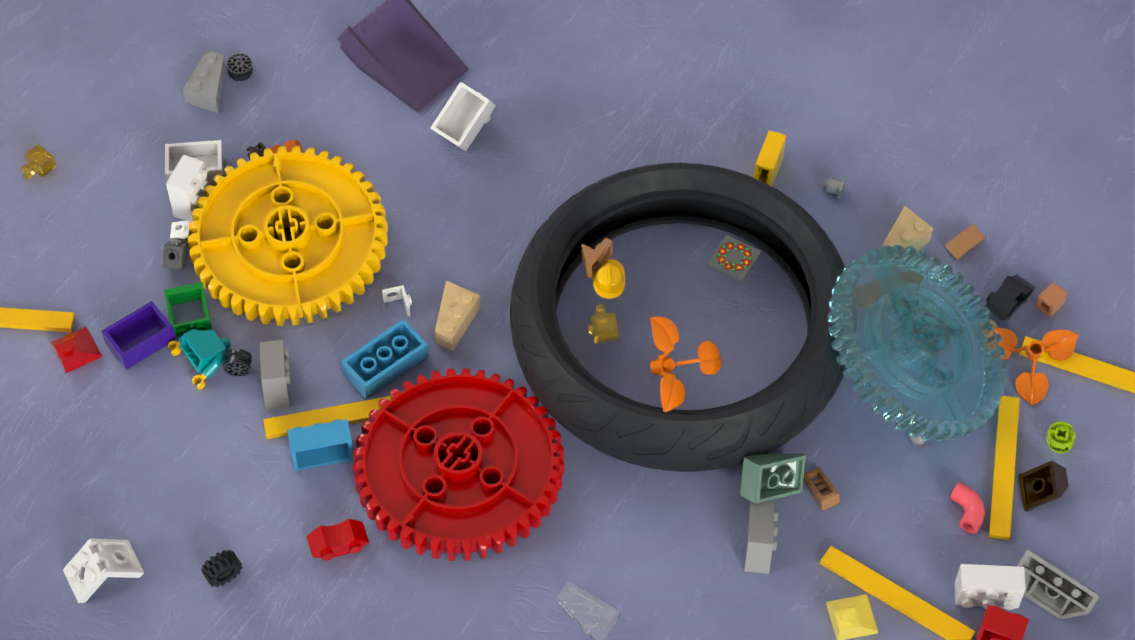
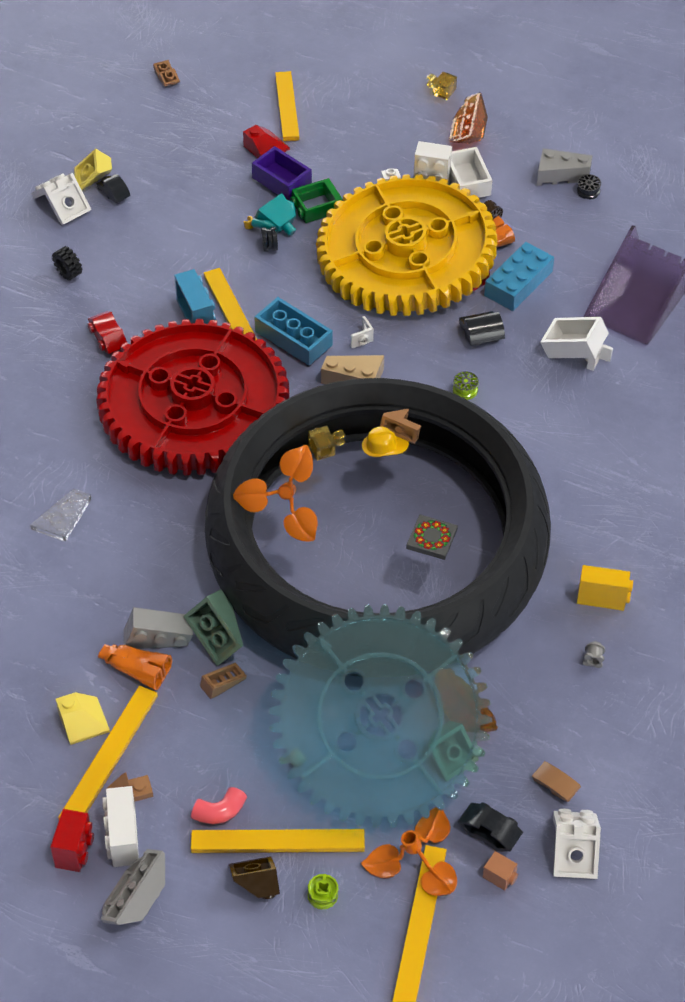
camera: 80 degrees right, 5 degrees down
dark grey brick [163,239,188,270] -> none
light grey wedge [260,340,291,410] -> none
tan wedge [877,206,933,273] -> none
none -> light yellow slope [74,148,112,190]
none -> black brick [96,174,131,203]
none -> orange piece [98,644,172,690]
none -> medium nougat slope [107,772,154,802]
none -> clear orange wedge [449,92,488,144]
none -> lime wheel [453,371,479,400]
none -> black brick [459,311,505,346]
none -> dark azure brick [484,242,554,311]
none -> white bracket [553,809,601,879]

